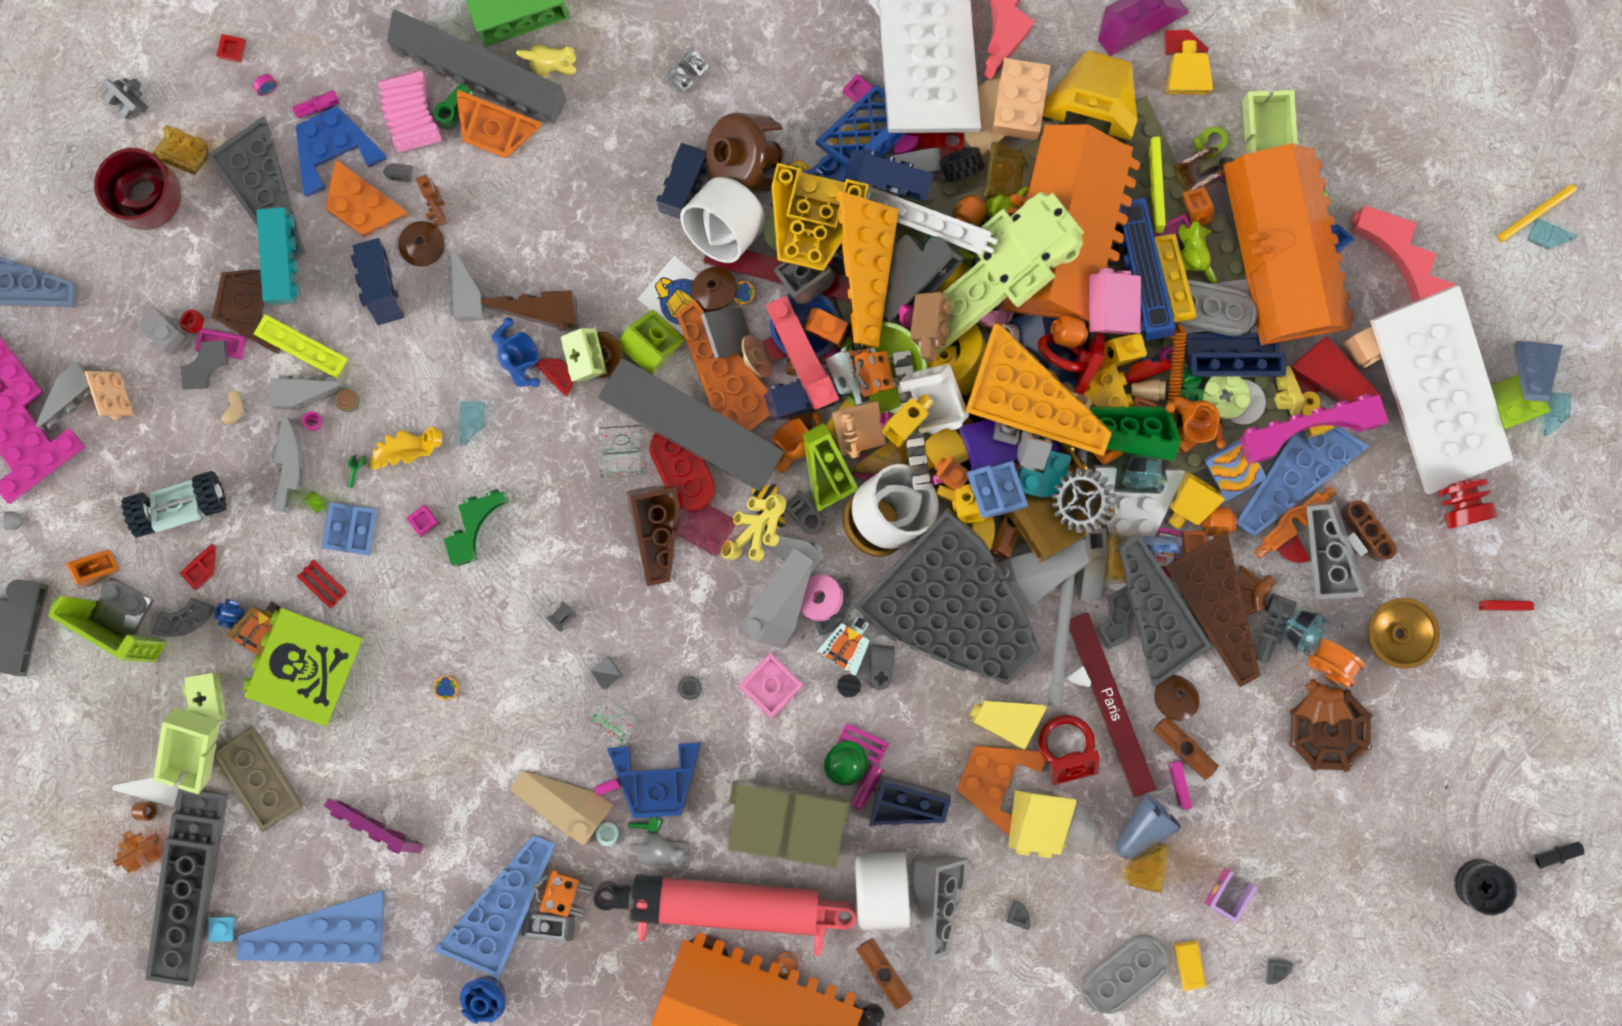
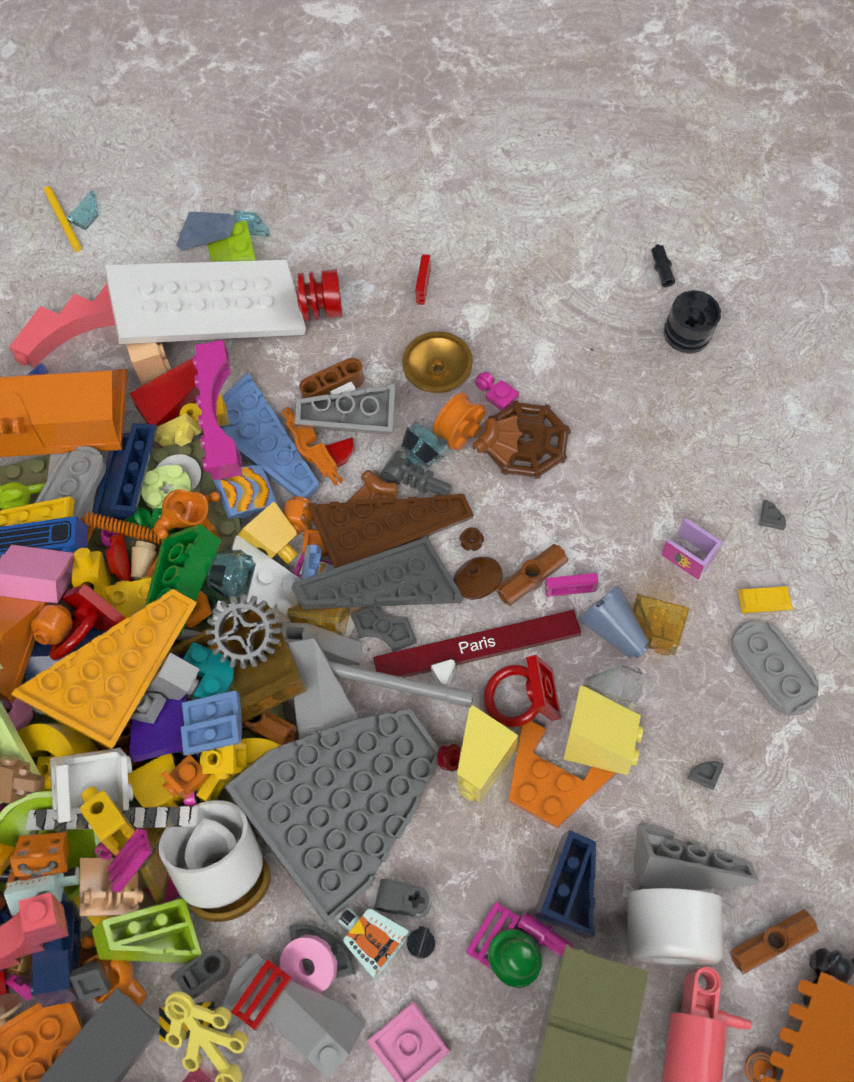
camera: 80 degrees left, 20 degrees down
none -> dark pink tile [5,974,32,1001]
none -> dark grey tile [69,960,111,1001]
none -> dark pink tile [107,828,151,892]
none -> red tile [231,959,292,1031]
none -> dark red tile [437,743,461,772]
none -> reddish brown plate [459,527,484,551]
none -> dark pink plate [475,371,519,411]

